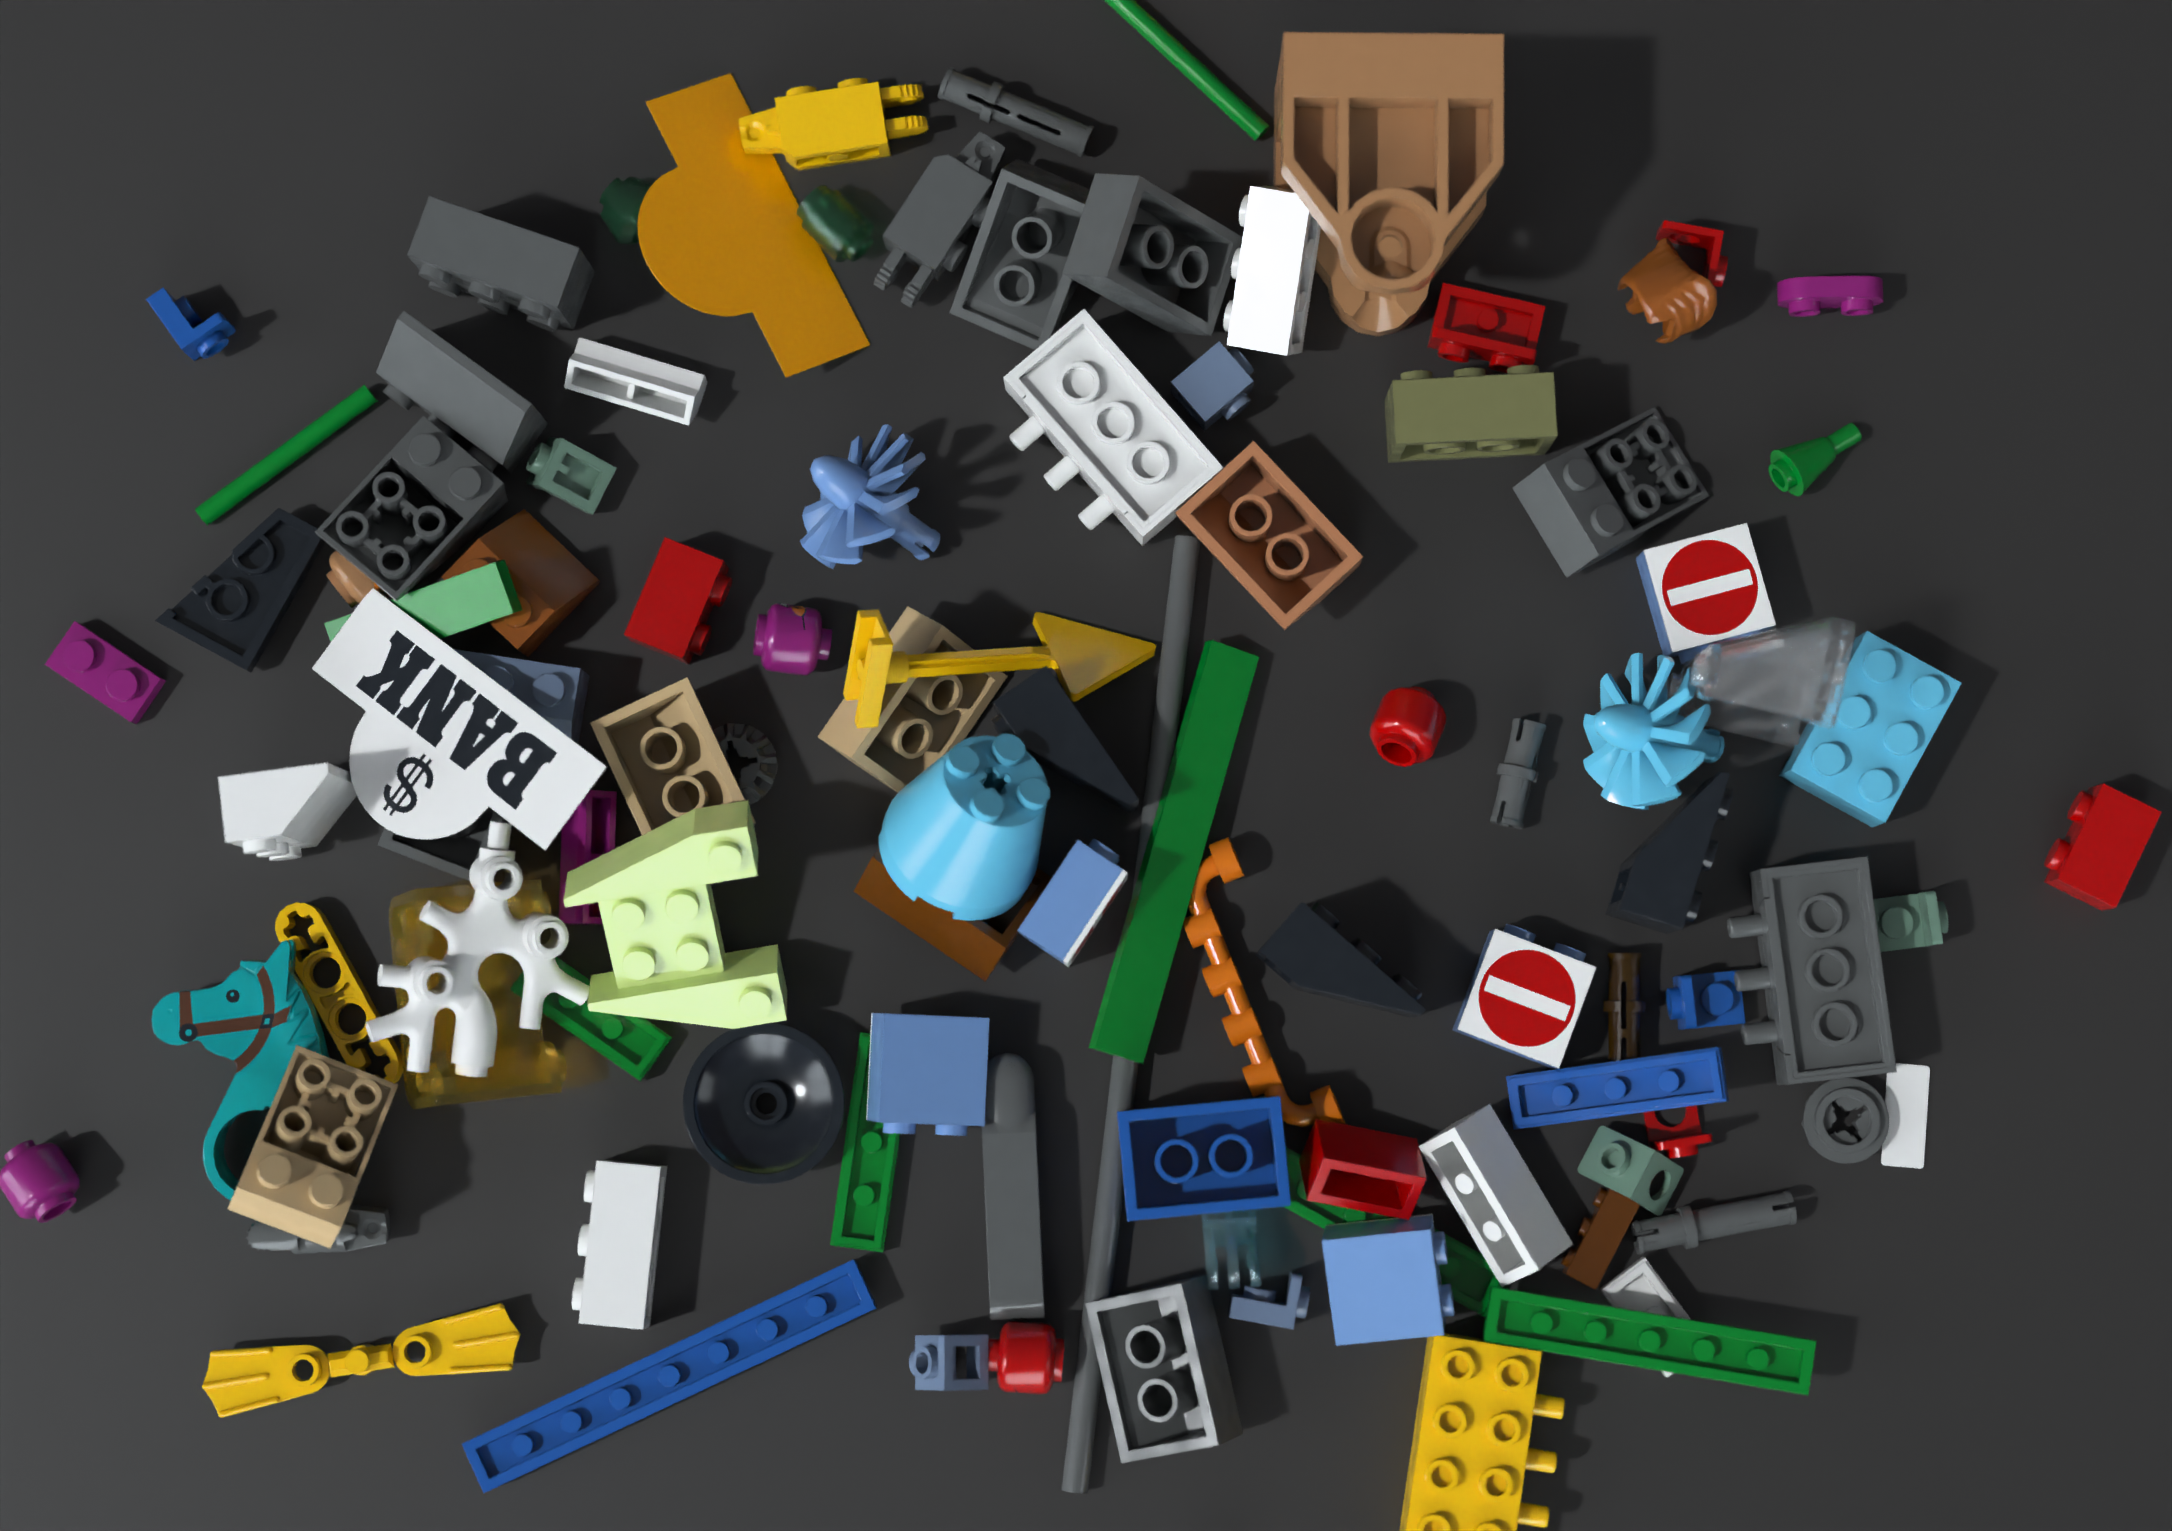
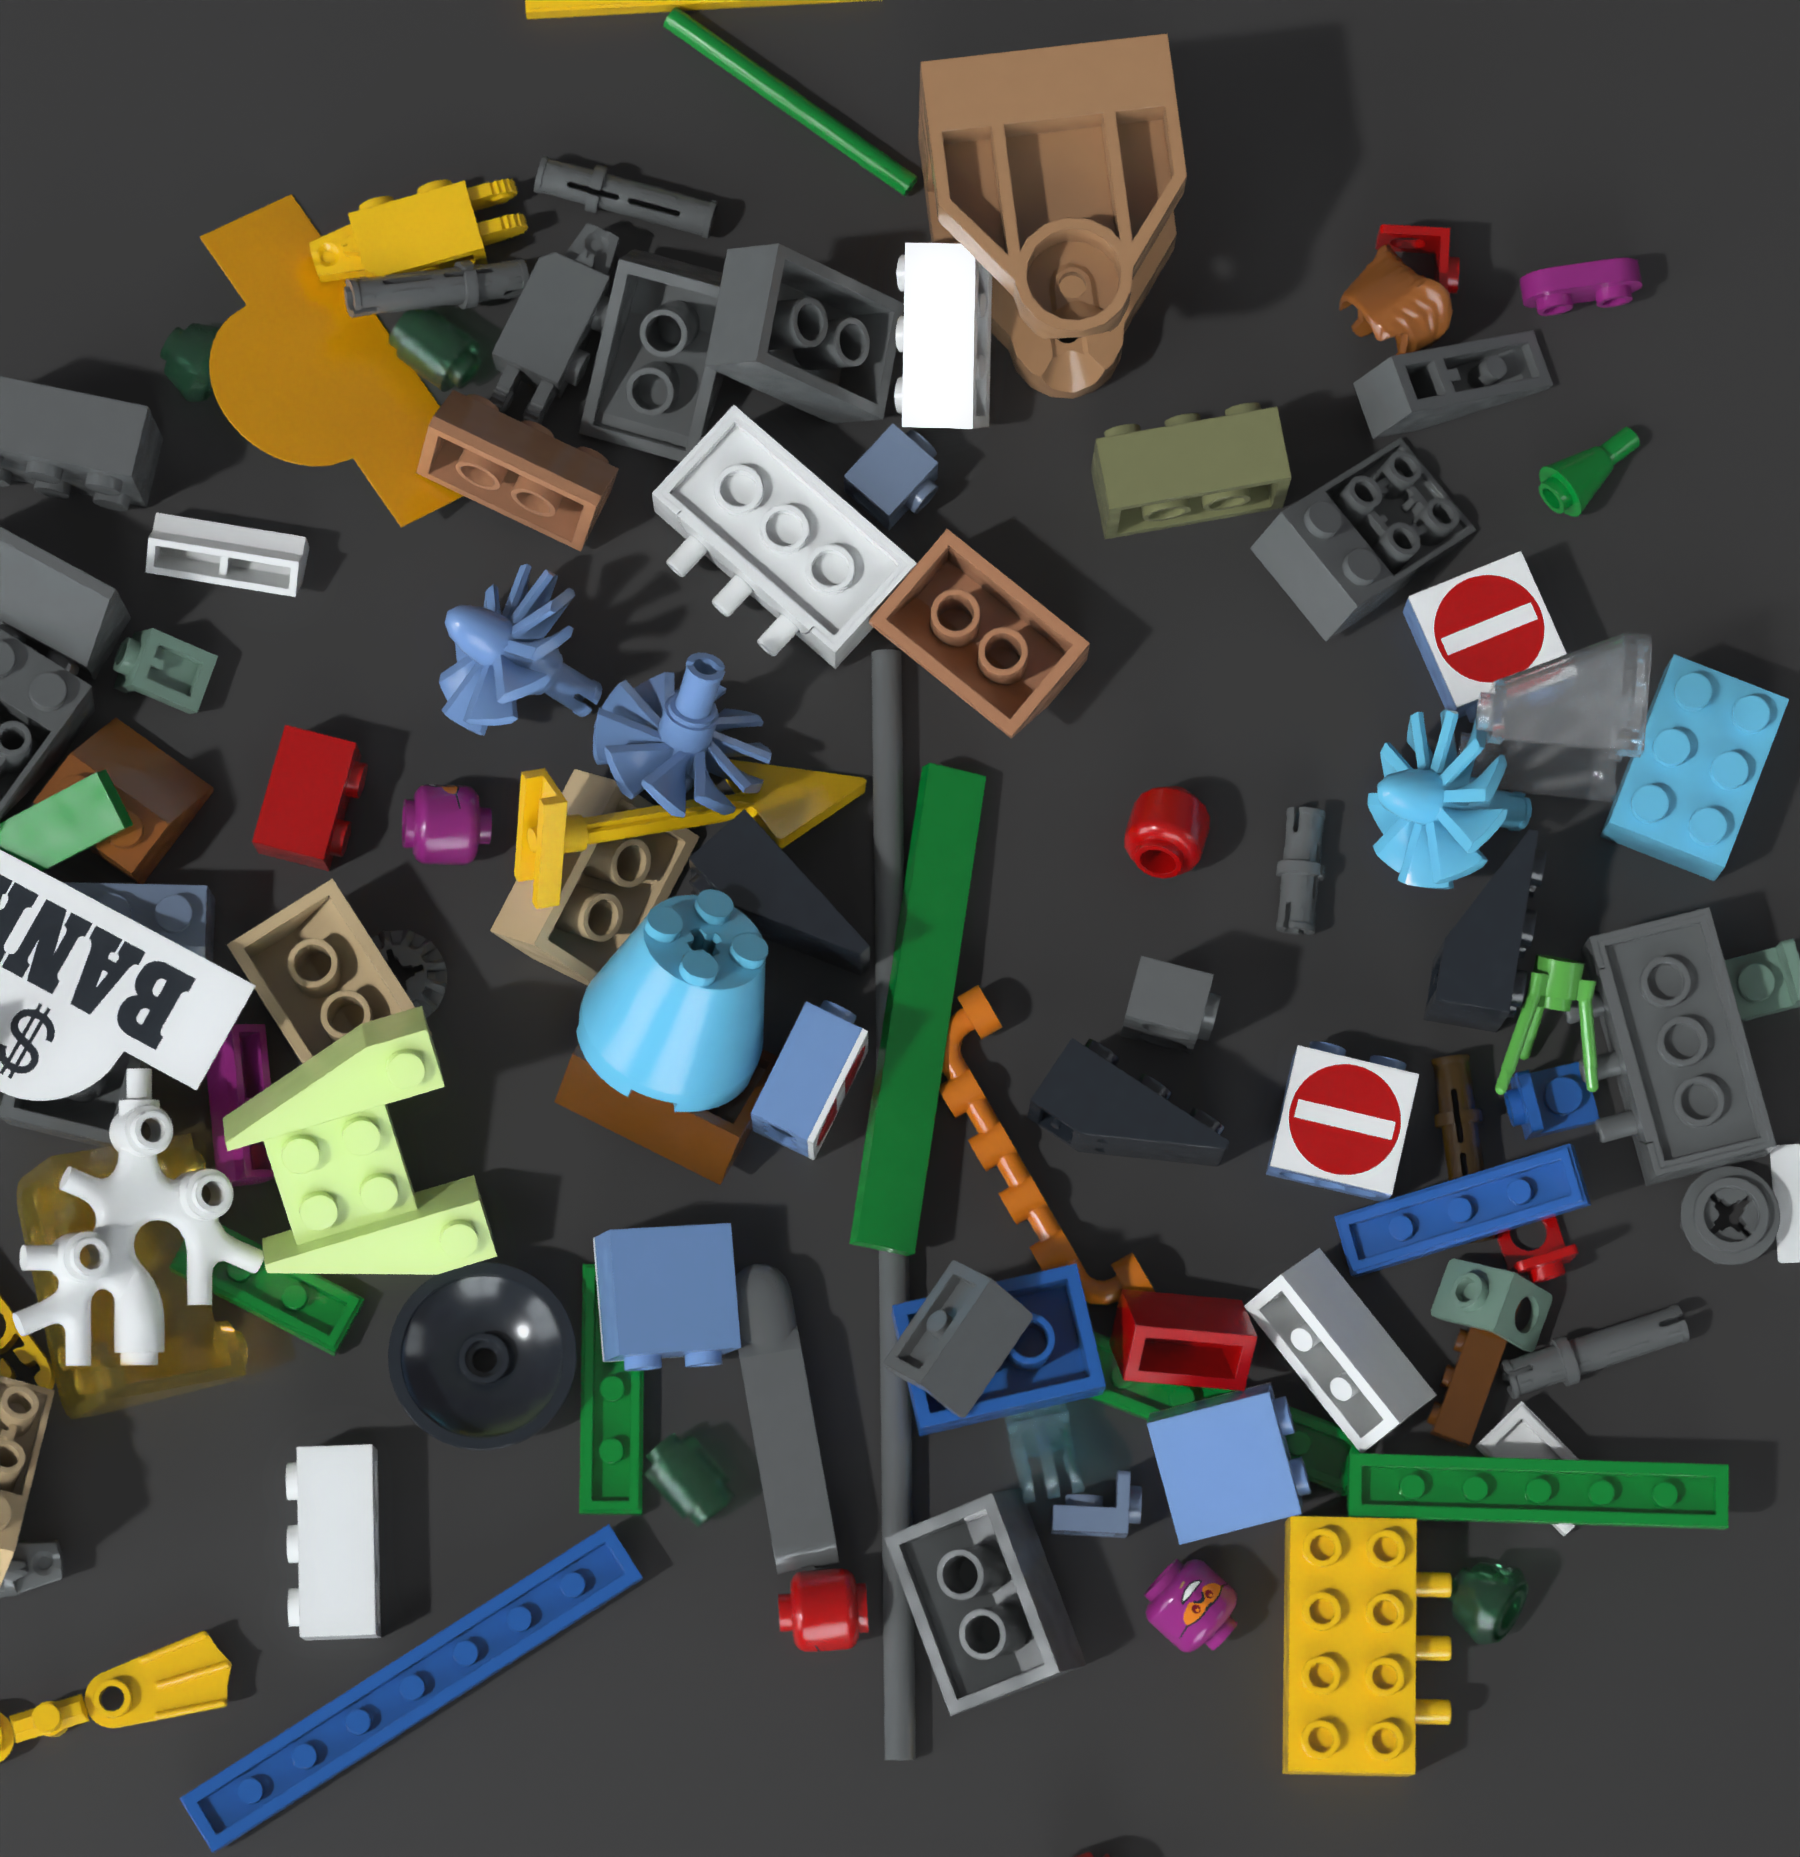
camera: 15 degrees left, 5 degrees down
sand blue brick [909,1335,988,1391] -> none
red bracket [1428,283,1546,374] -> none
none -> dark grey pin [344,258,529,318]
none -> nougat slope [416,390,619,552]
none -> medium blue piece [593,652,772,818]
none -> clear green brick [644,1432,736,1528]
none -> dark grey panel [882,1260,1033,1418]
none -> dark grey brick [1120,956,1221,1055]
none -> magenta head [1143,1559,1238,1652]
none -> dark grey slope [1353,330,1553,439]
none -> clear green cone [1448,1562,1529,1645]
none -> bright green plant [1495,954,1599,1095]

